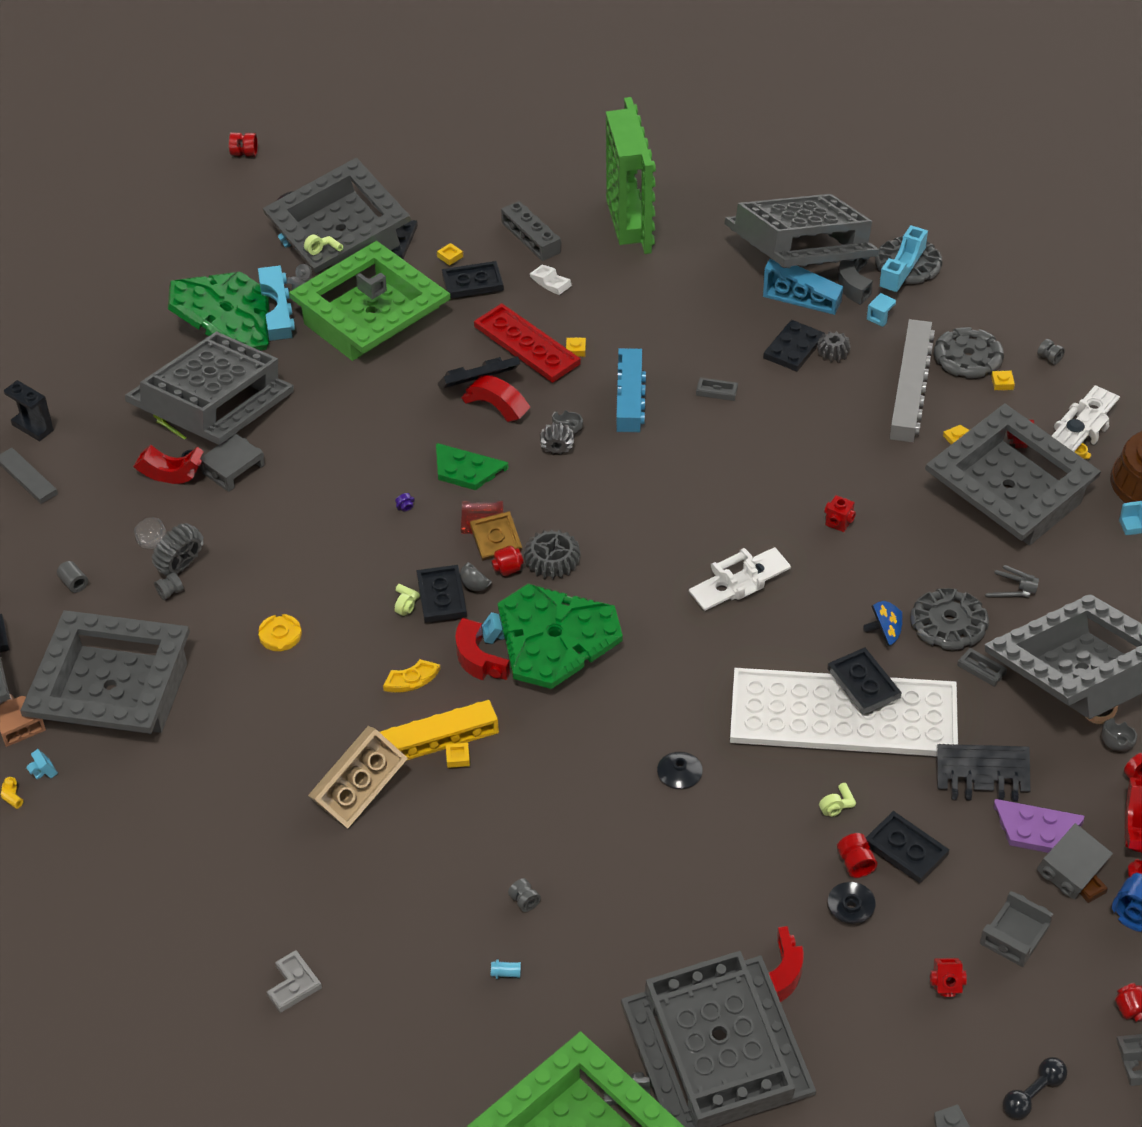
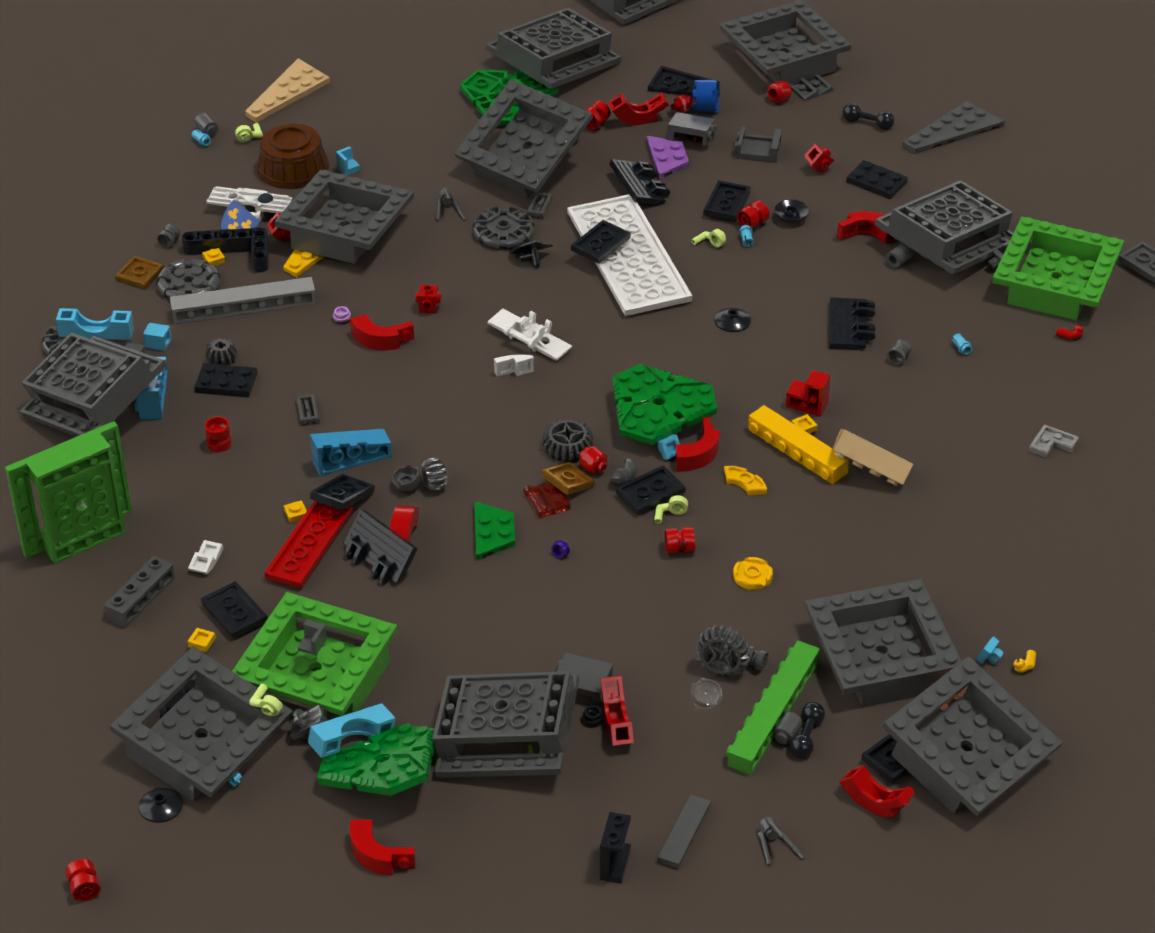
camera: 115 degrees left, 5 degrees down
none -> pearl gold tile [115,256,164,290]
none -> black beam [182,227,269,272]
none -> red wheel [205,416,232,452]
none -> blue shield [220,199,260,230]
none -> black plate [310,474,375,510]
none -> lavender plate [333,306,351,323]
none -> red arch [350,314,415,350]
none -> red arch [350,820,416,876]
none -> white slope [494,355,534,377]
none -> red wheel [665,527,696,554]
none -> bright green brick [726,640,820,775]
none -> medium azure pin [739,225,754,247]
none -> red brick [786,370,830,417]
none -> black piece [790,702,825,758]
none -> black hinge [829,297,876,350]
none -> black plate [846,160,908,199]
none -> red arm [1056,325,1084,340]

